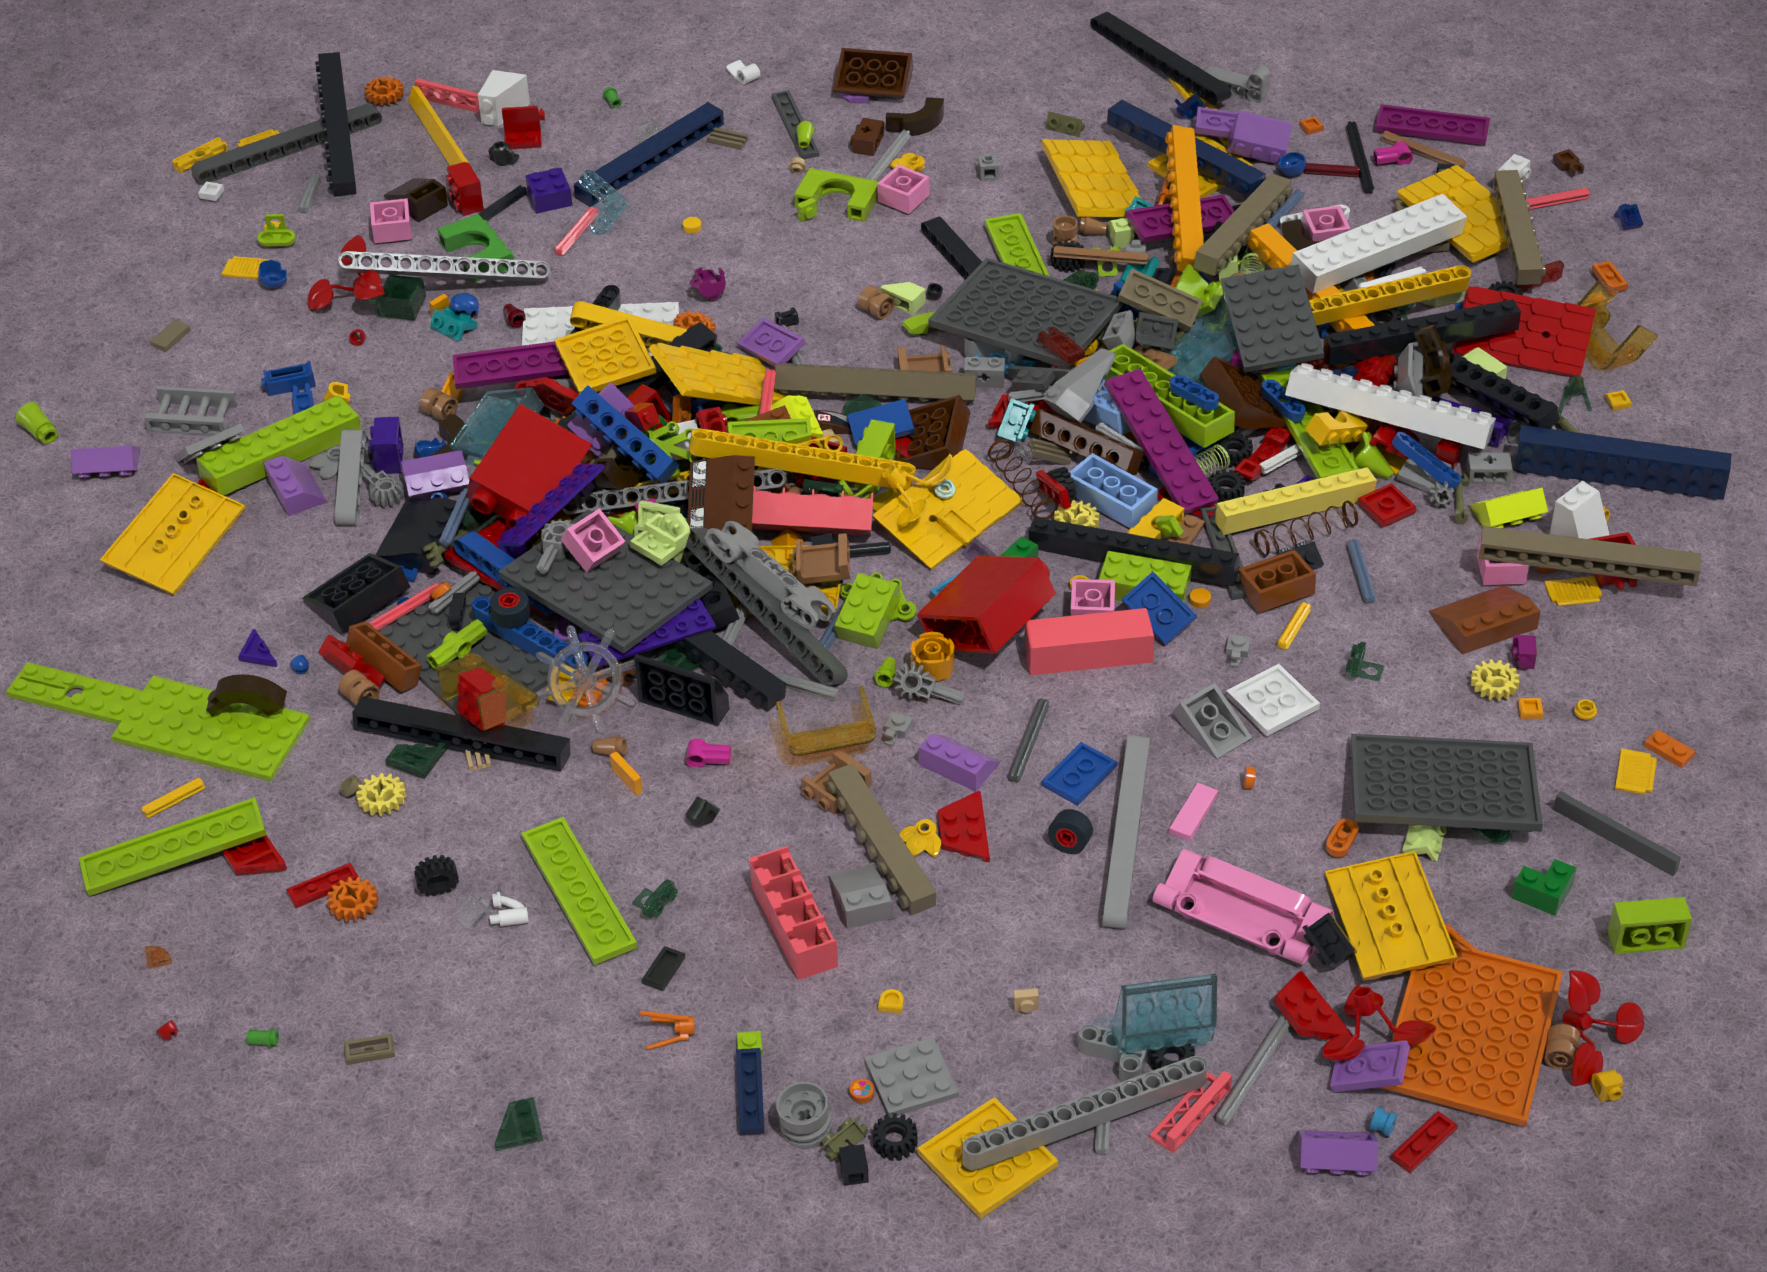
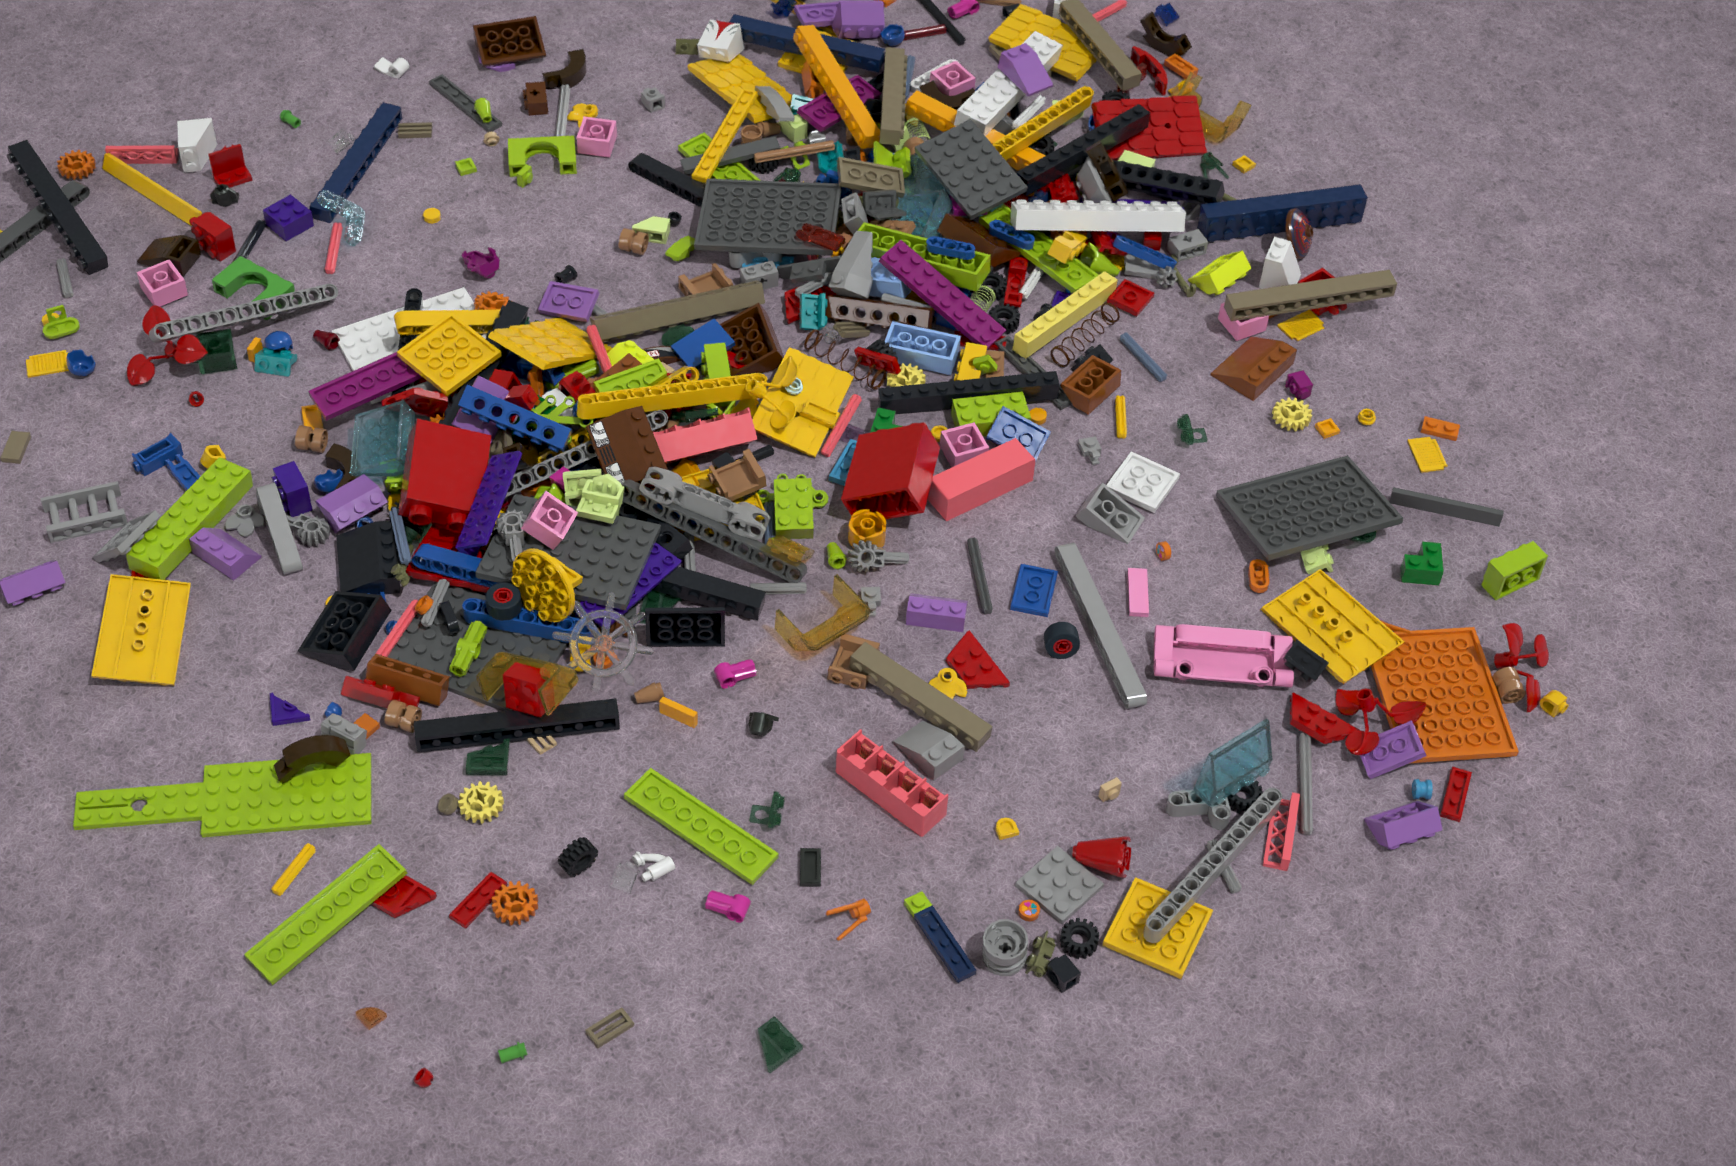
camera: 30 degrees left, 5 degrees up
none -> light grey brick [321,713,367,755]
none -> orange tile [354,713,380,739]
none -> lime tile [455,157,477,176]
none -> yellow bracket [511,548,583,622]
none -> dark grey tile [680,136,781,175]
none -> yellow tile [692,88,758,183]
none -> white slope [697,20,744,62]
none -> dark pink piece [705,890,751,923]
none -> light grey slope [755,86,795,121]
none -> clear yellow plate [766,535,815,562]
none -> coral axle [821,394,861,457]
none -> medium lavender slope [997,43,1053,97]
none -> red cone [1072,836,1131,878]
none -> red slope [1130,46,1168,96]
none -> dark brown arch [1140,12,1192,57]
none -> dish [1286,208,1314,260]

